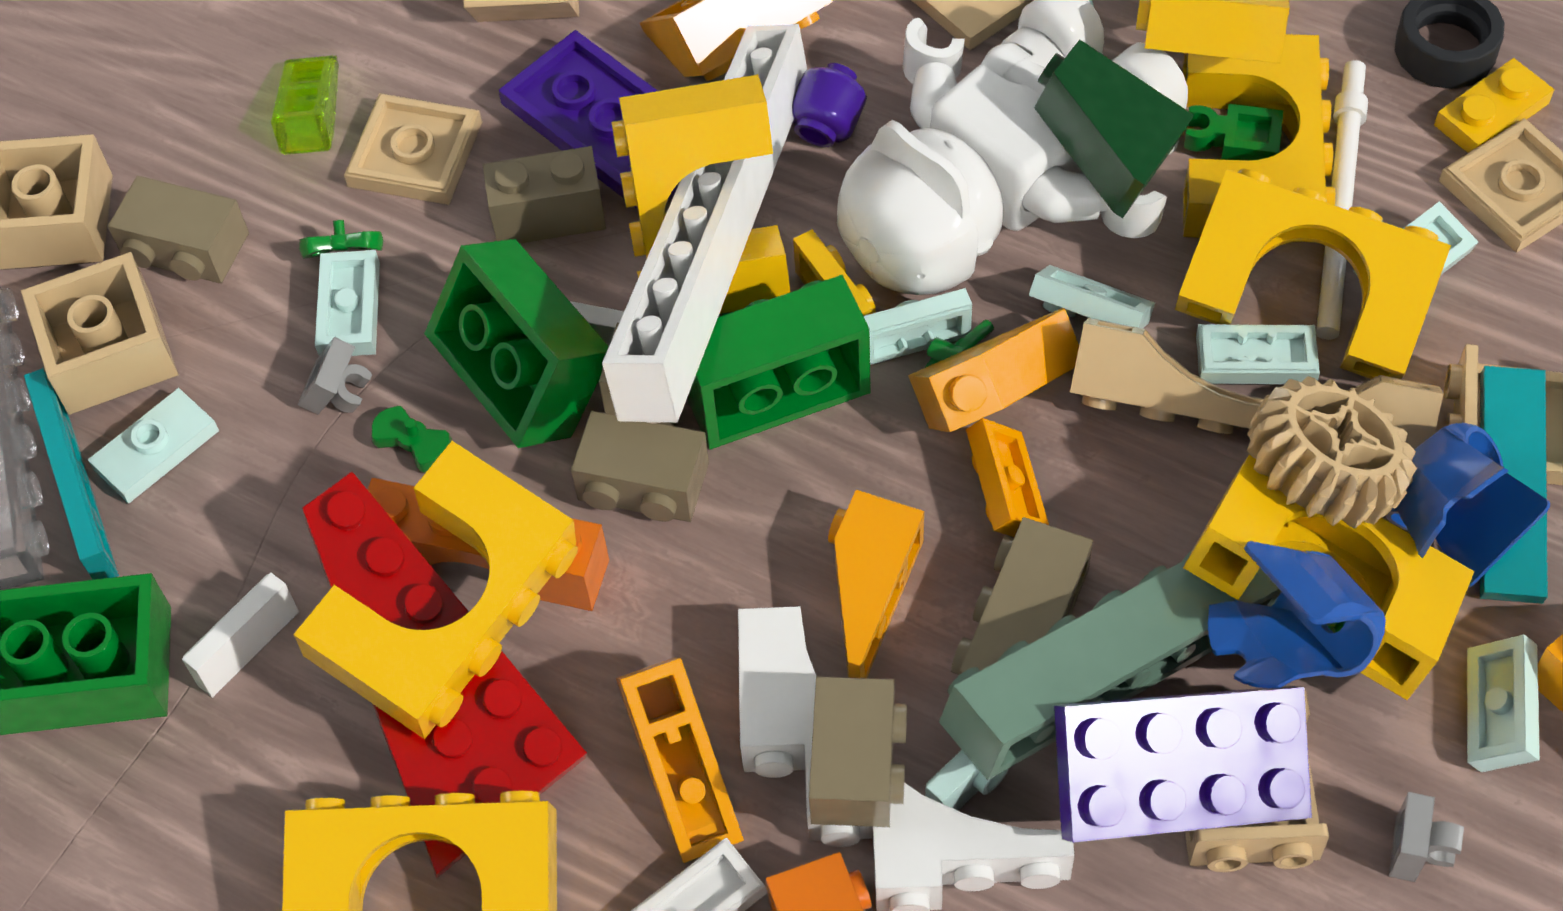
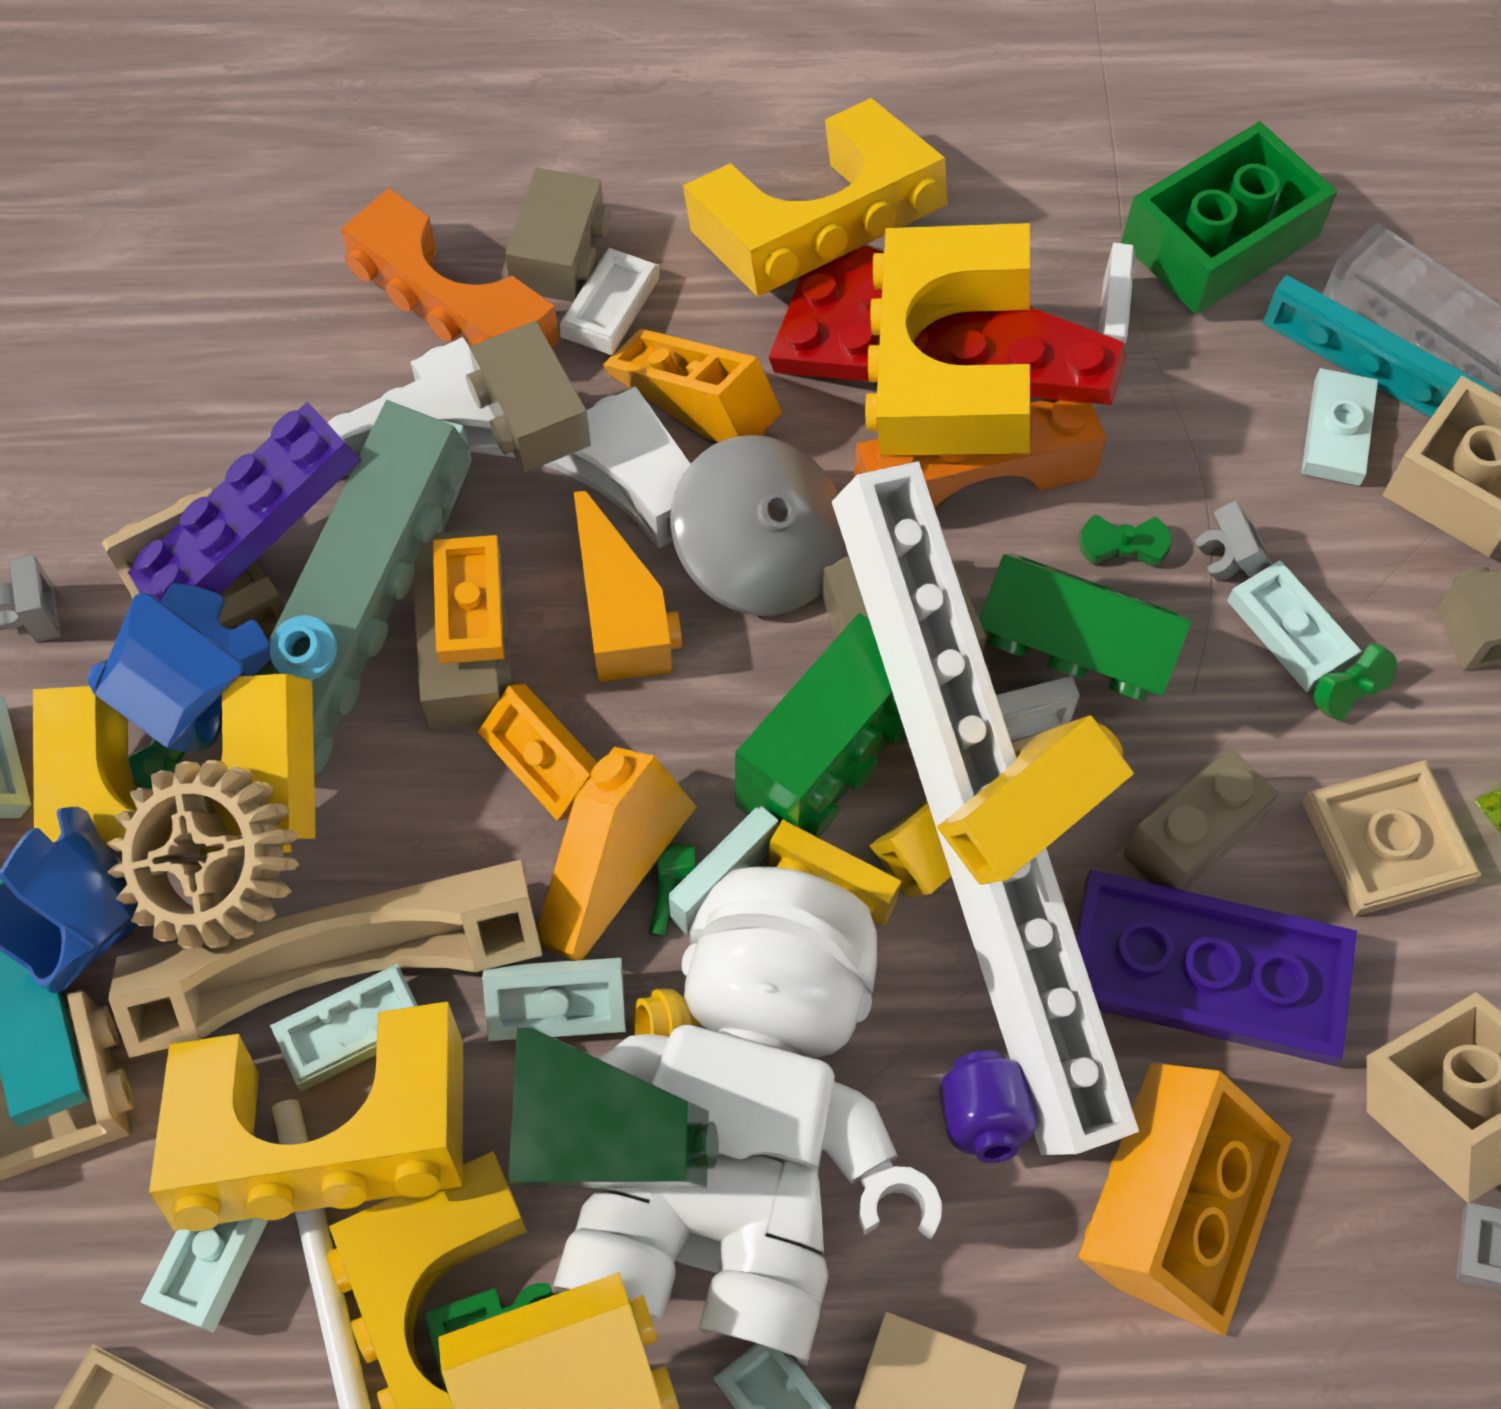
camera: 145 degrees right, 5 degrees up
none -> medium azure plate [270,615,337,680]
none -> light orange plate [433,535,505,664]
none -> yellow plate [632,989,703,1037]
none -> light grey dish [670,435,846,616]

